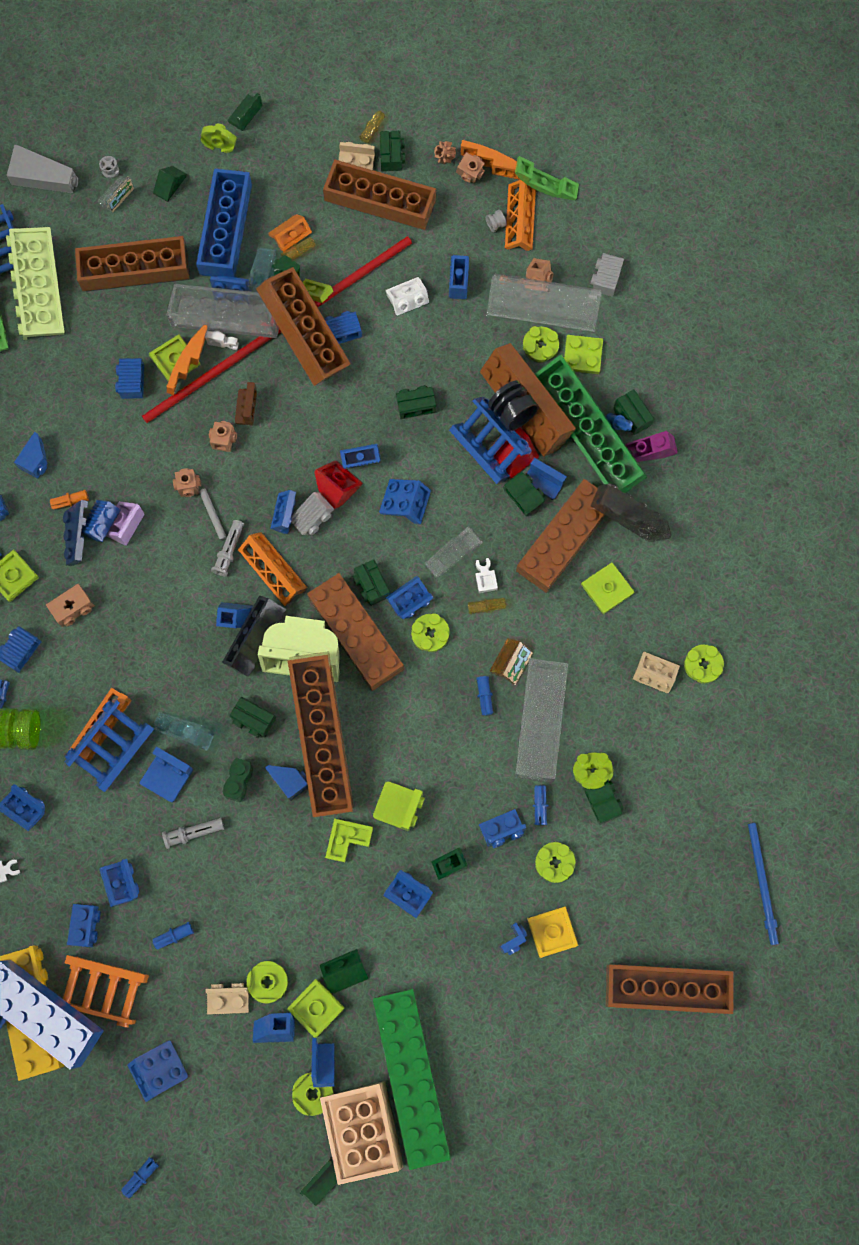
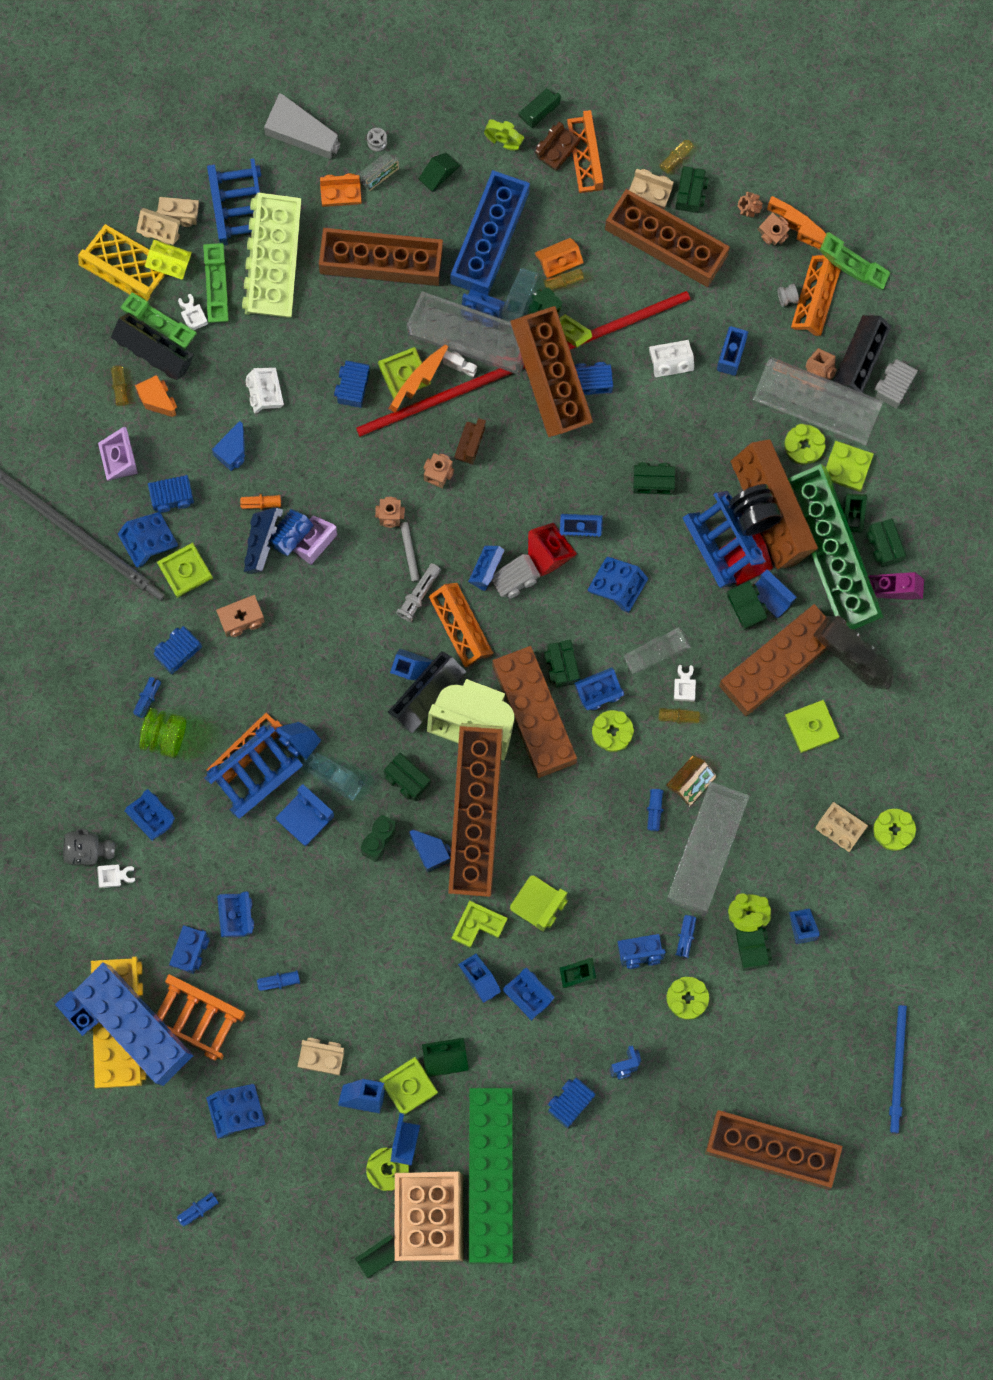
camera: 10 degrees right, 0 degrees up
light grey pin [162,818,224,849] -> none
lime plate [247,961,288,1003] -> none
yellow tile [527,906,578,958] -> none
blue axle [606,413,633,431] -> none
none -> white bracket [246,368,284,413]
none -> blue slope [275,722,321,759]
none -> orange bracket [320,173,362,207]
none -> blue slope [458,954,501,1003]
none -> reddish brown bracket [535,121,580,172]
none -> blue brick [548,1078,596,1129]
none -> orange fence [567,110,603,193]
none -> blue slope [789,909,819,944]
none -> black brick [832,315,892,396]
none -> dark green slope [843,493,867,533]

